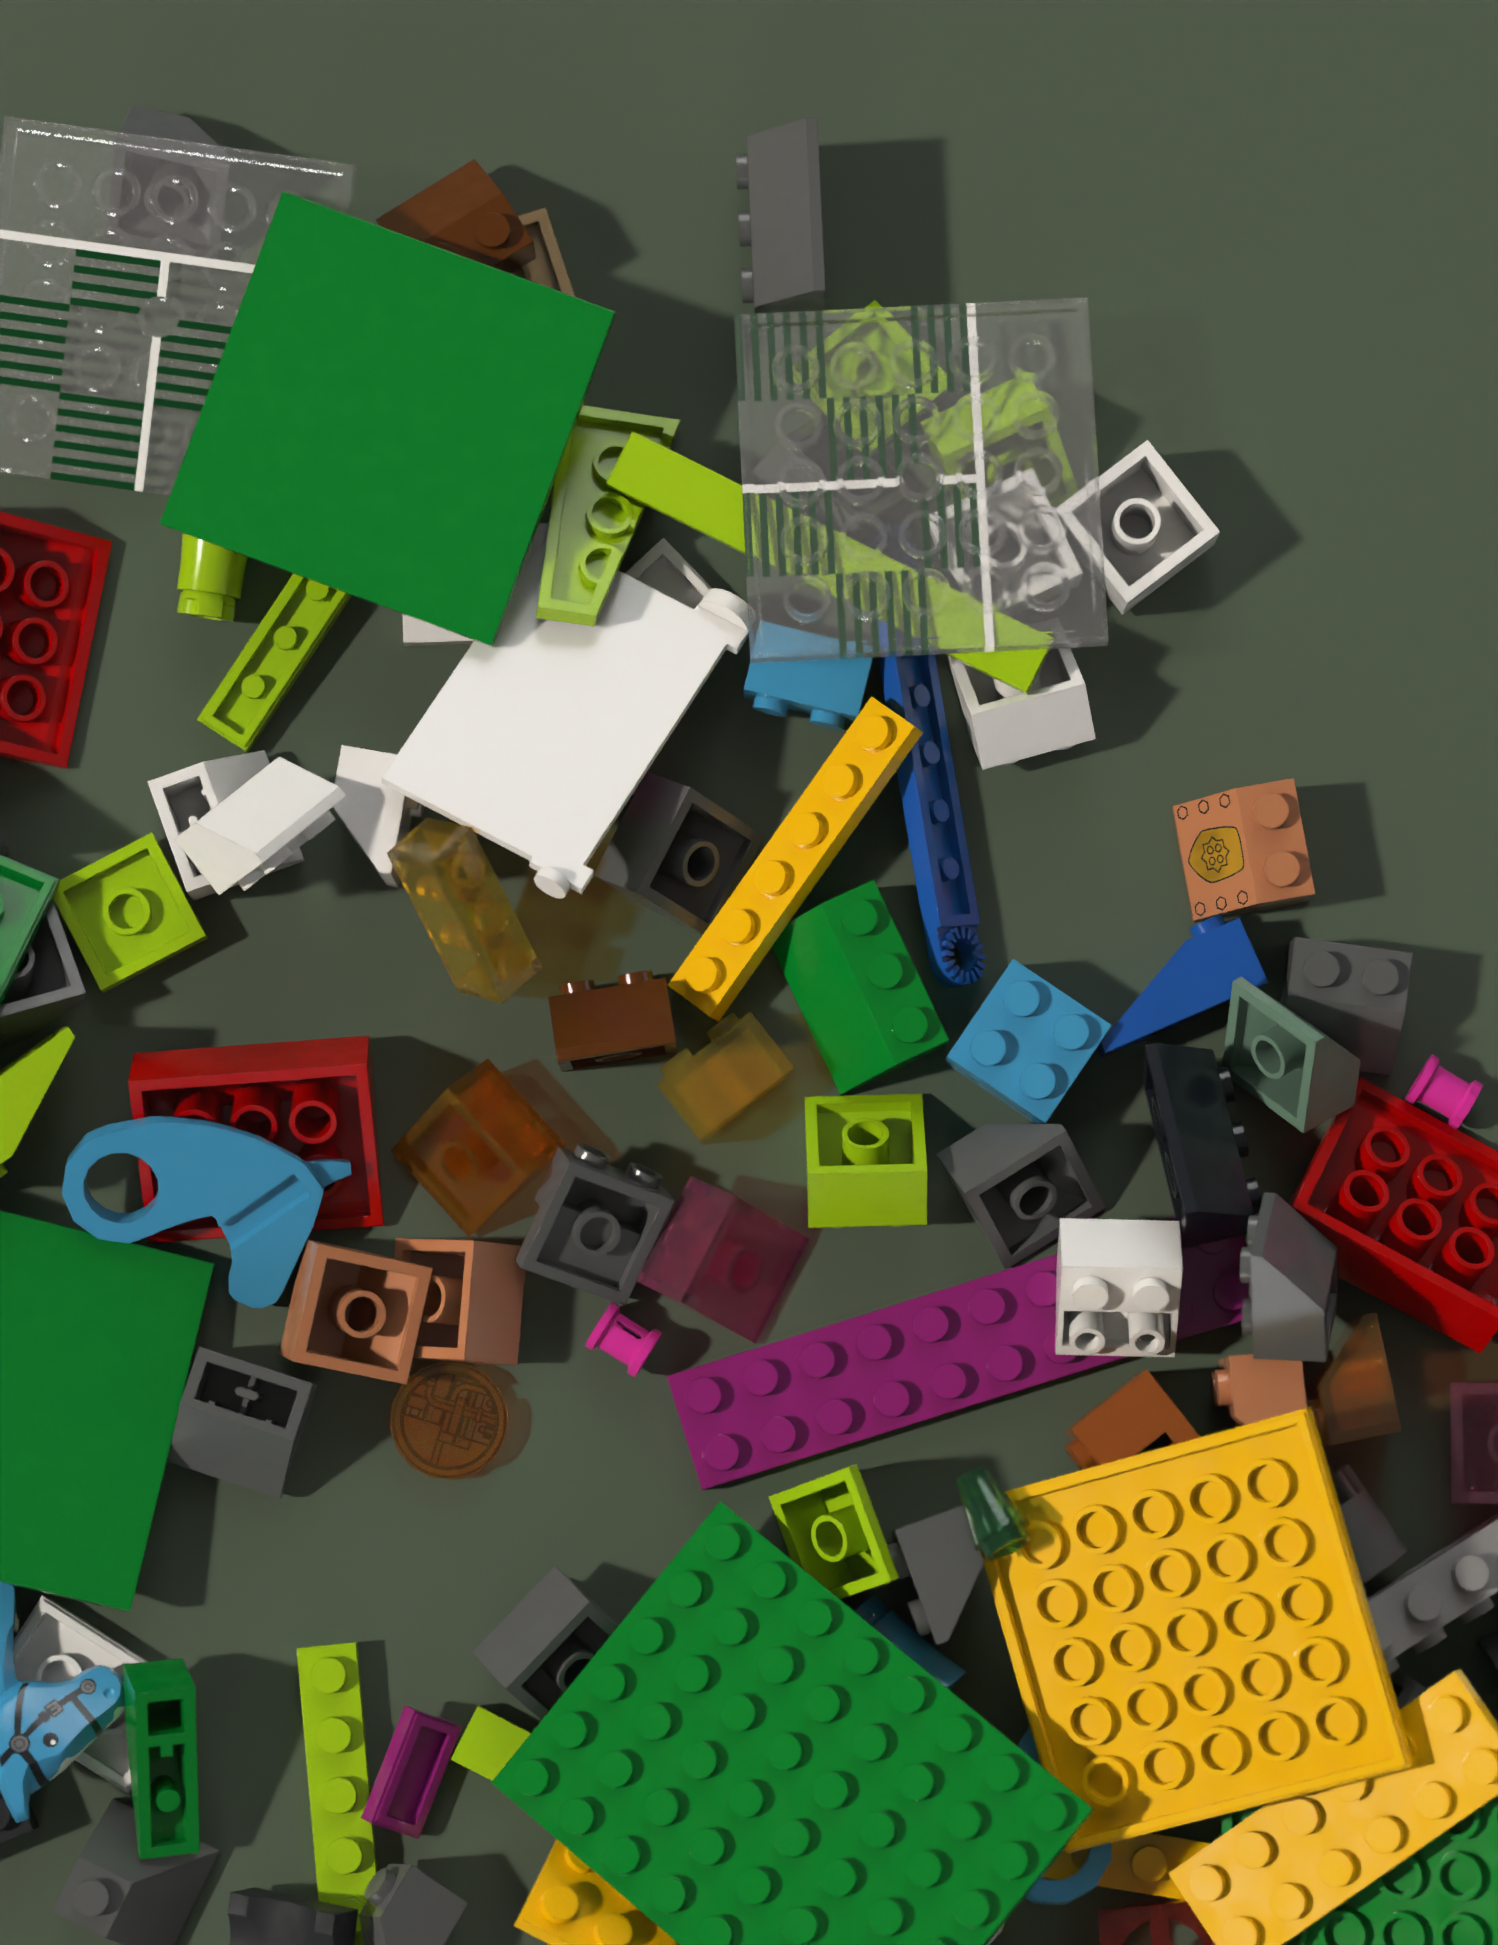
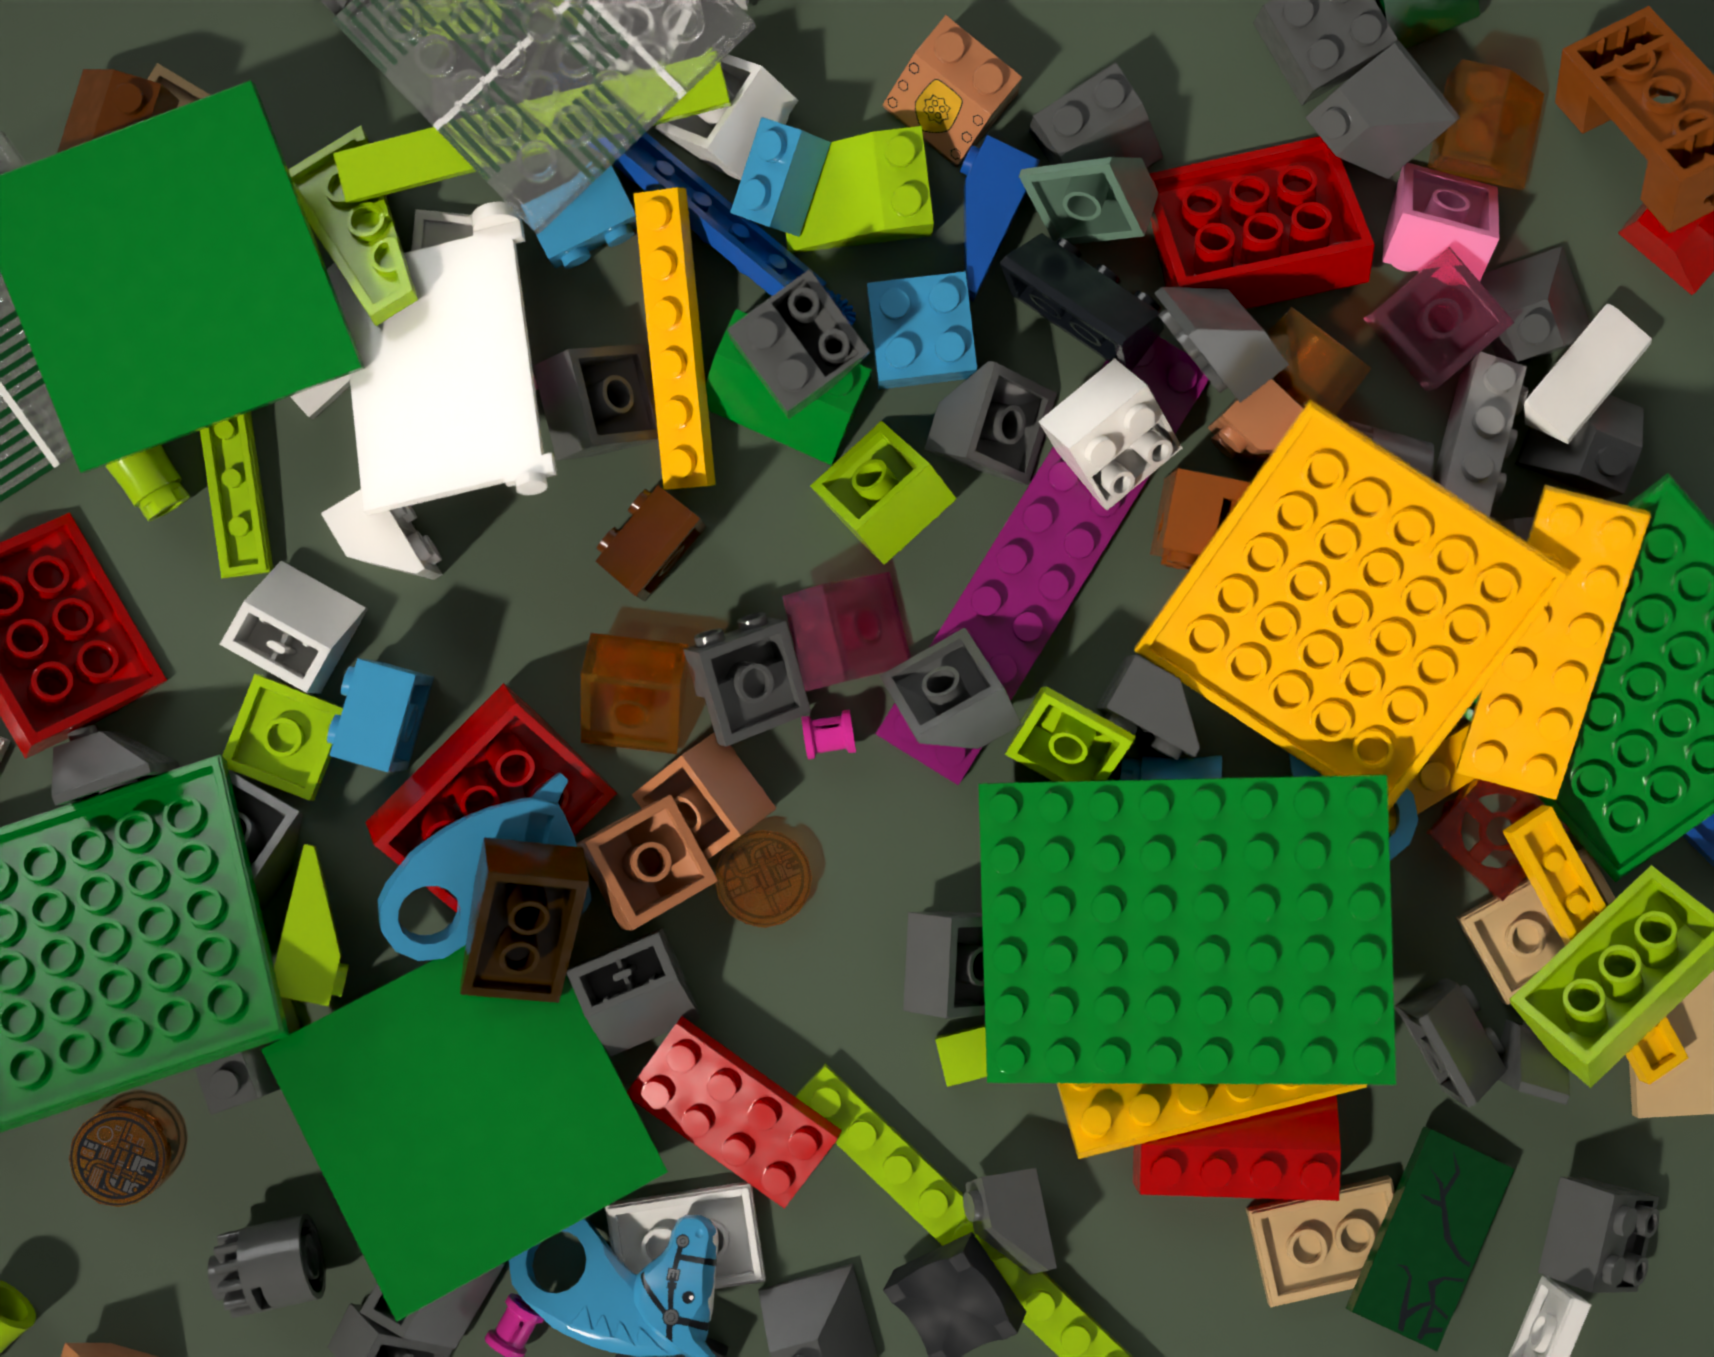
camera: 40 degrees left, 5 degrees up
green slope [123,1658,200,1860] -> none
white slope [174,757,346,895] -> none
magenta tile [361,1705,462,1839] -> none
clear yellow brick [387,817,542,1004] -> none
clear yellow brick [657,1012,794,1144] -> none
clear green cone [955,1466,1031,1561] -> none
dark pink bush [1405,1054,1483,1130] -> none
none -> dark azure brick [327,658,434,772]
none -> dark brown slope [460,837,589,1003]
none -> plate [627,1016,842,1209]
none -> dark grey slope [727,269,870,419]
none -> dark azure brick [730,117,831,237]
none -> lime slope [785,126,934,253]
none -> dark grey slope [880,628,1022,749]

